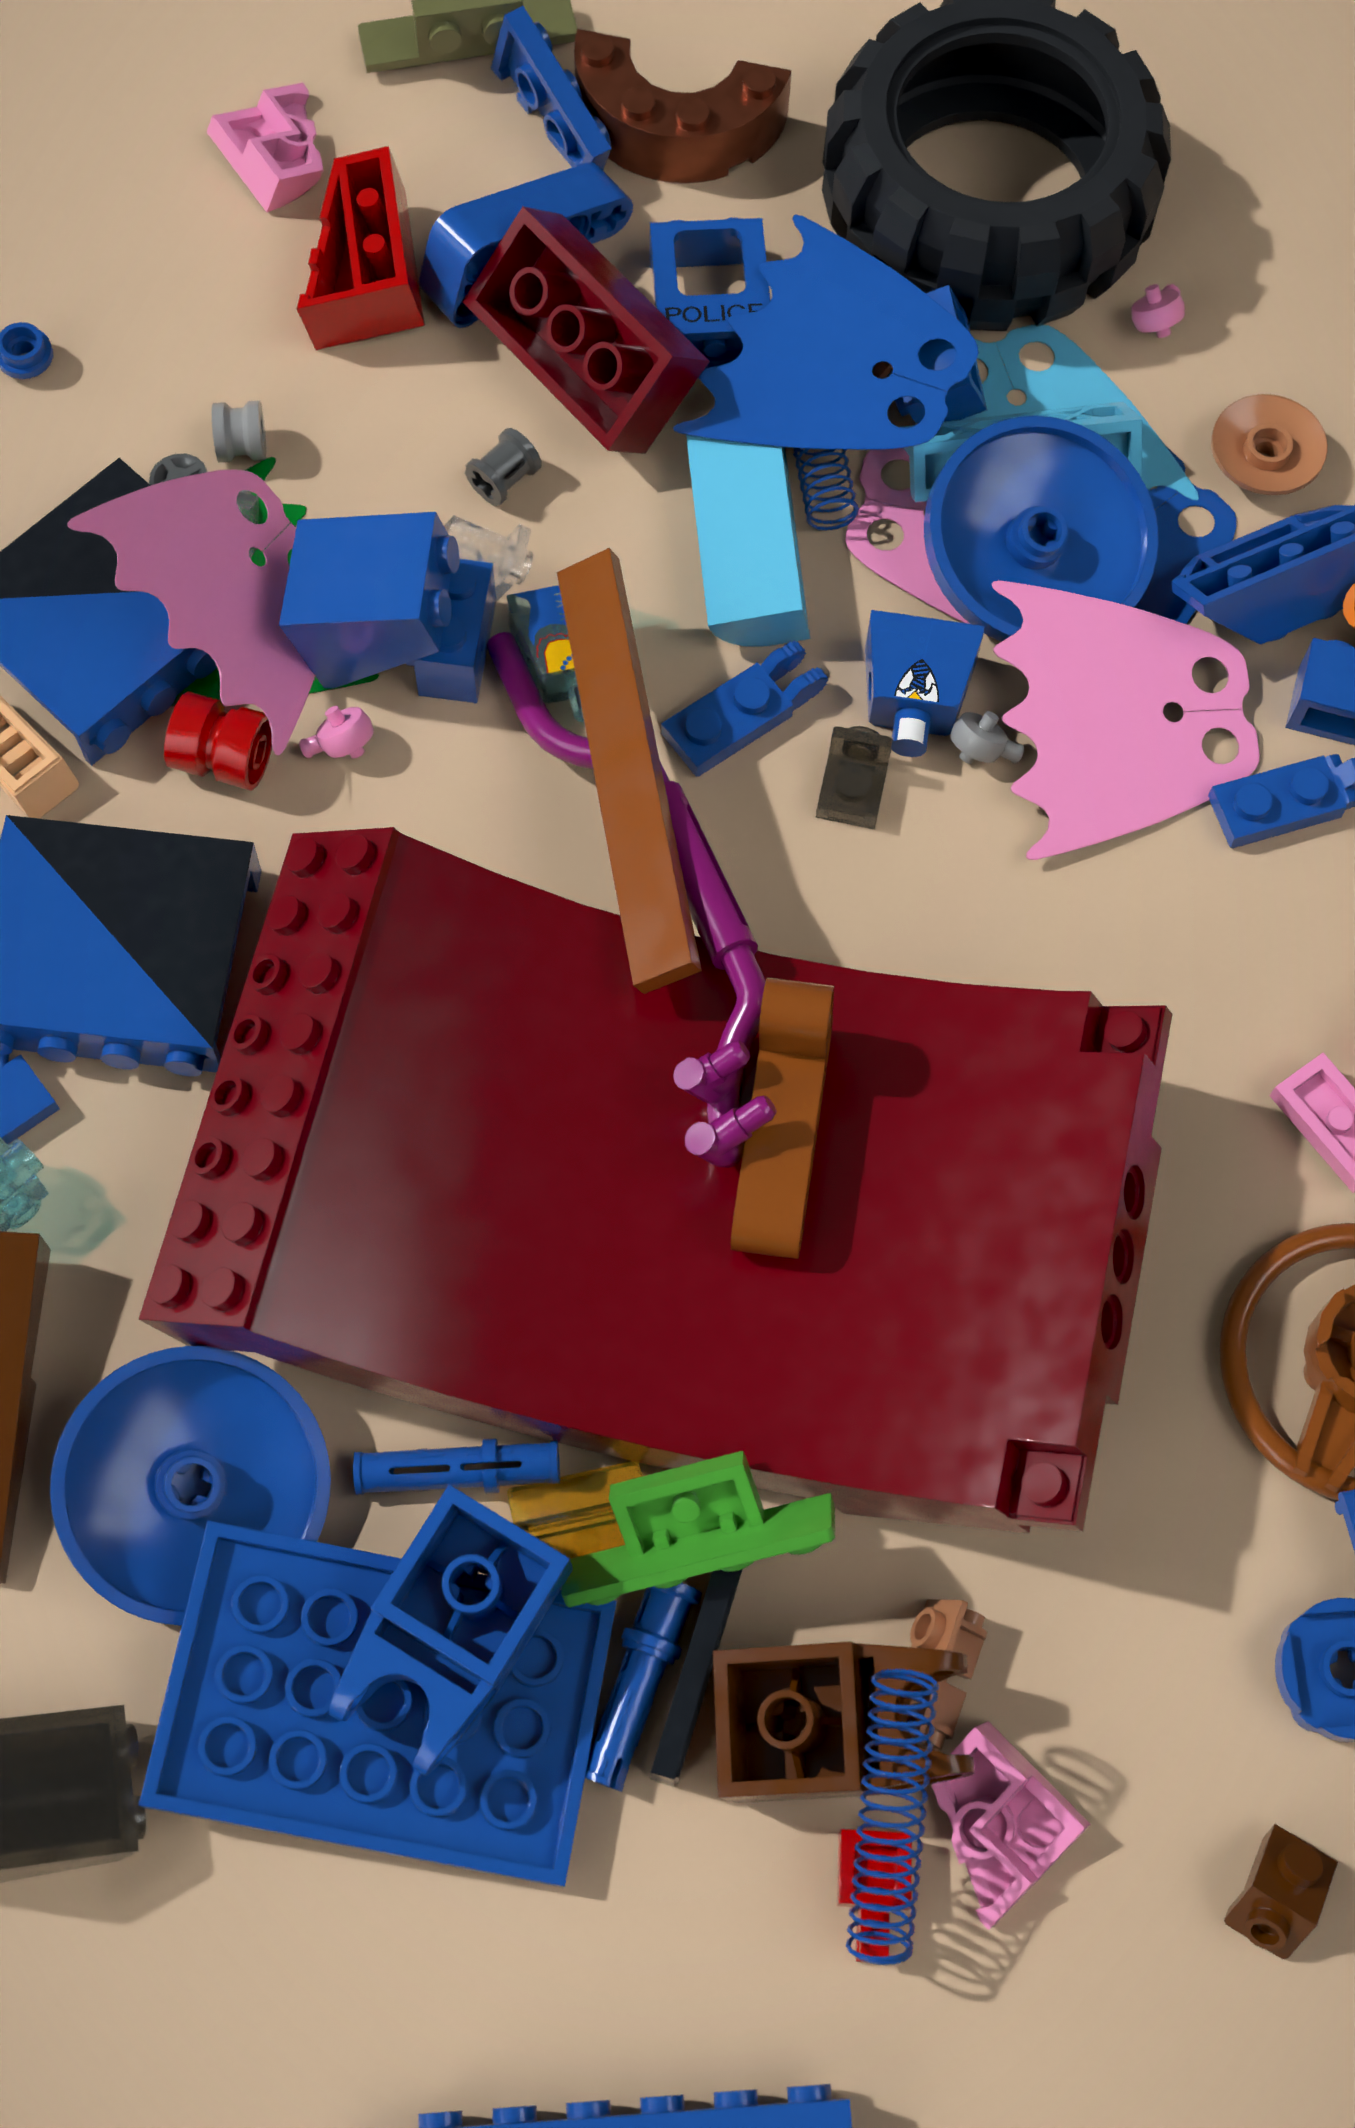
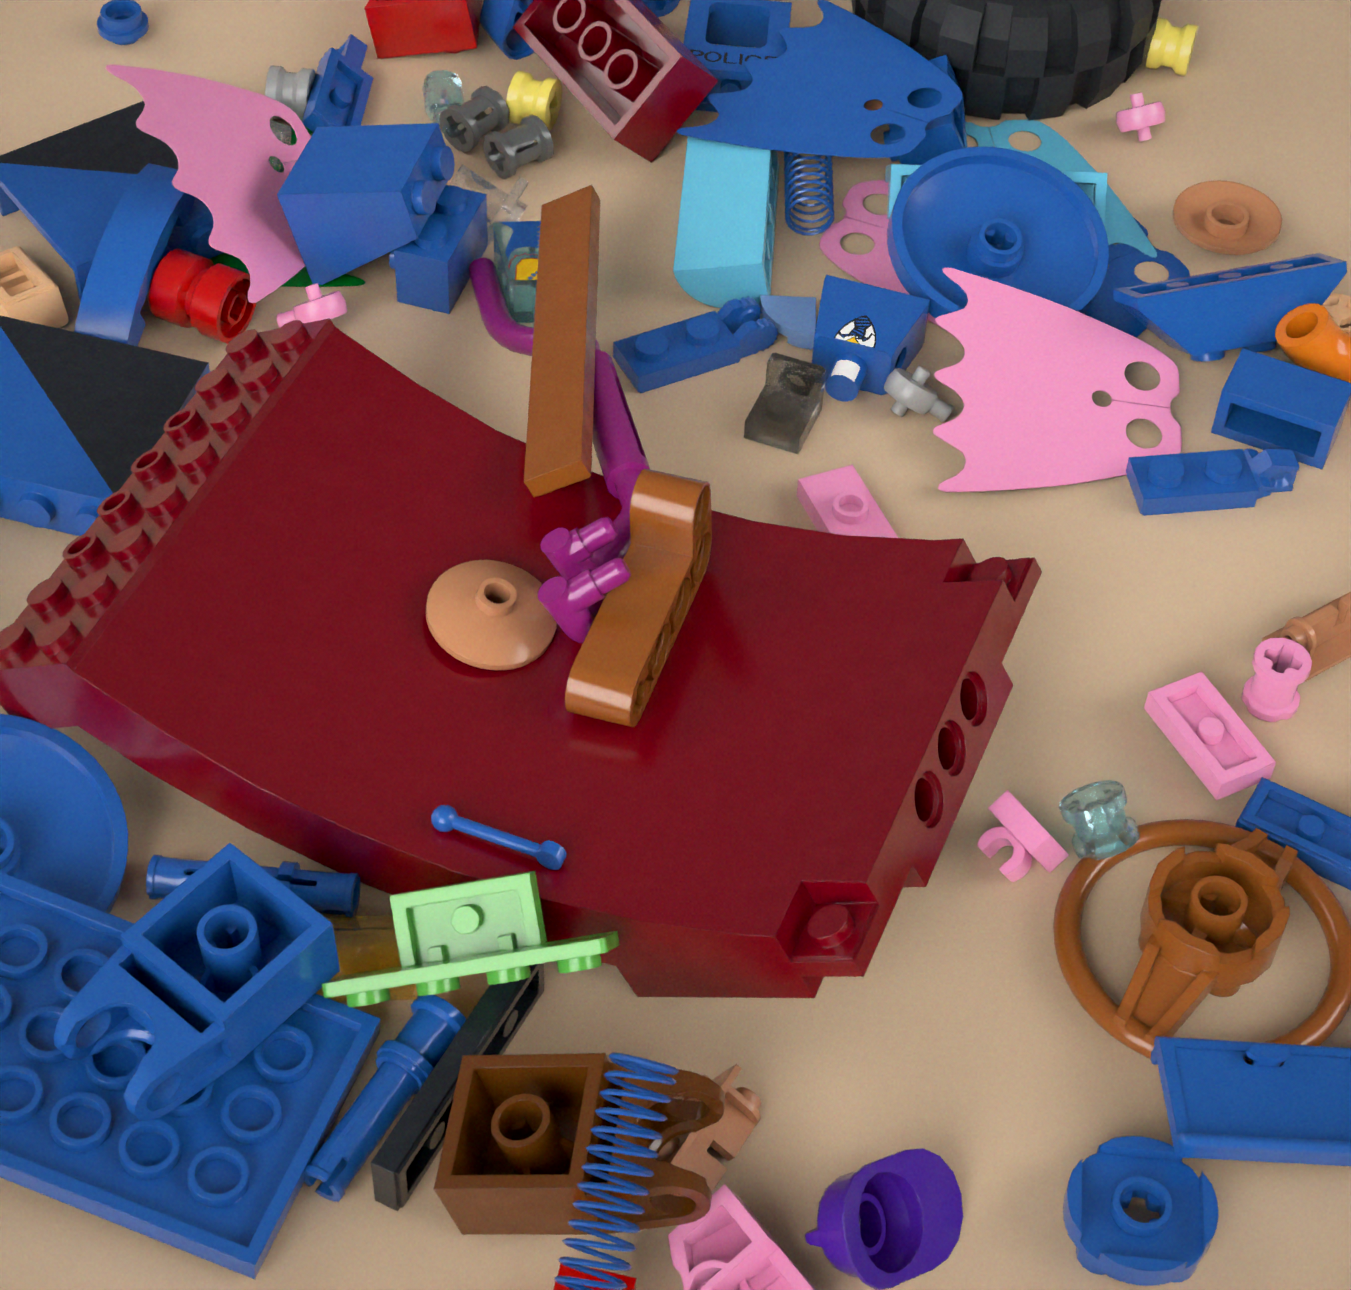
camera: 10 degrees right, 20 degrees down
none -> blue slope [74,163,196,346]
none -> blue hinge [302,34,373,133]
none -> clear light blue piece [422,70,465,136]
none -> nougat dish [426,560,557,670]
none -> blue hinge [431,805,567,870]
none -> dark grey bush [440,86,509,152]
none -> light yellow wheel [506,71,562,131]
none -> medium blue tile [759,295,816,350]
none -> bright pink plate [797,465,898,538]
none -> dark purple piece [804,1148,963,1290]
none -> bright pink tile [977,790,1069,882]
none -> clear light blue wheel [1059,780,1140,860]
none -> light yellow wheel [1146,17,1198,76]

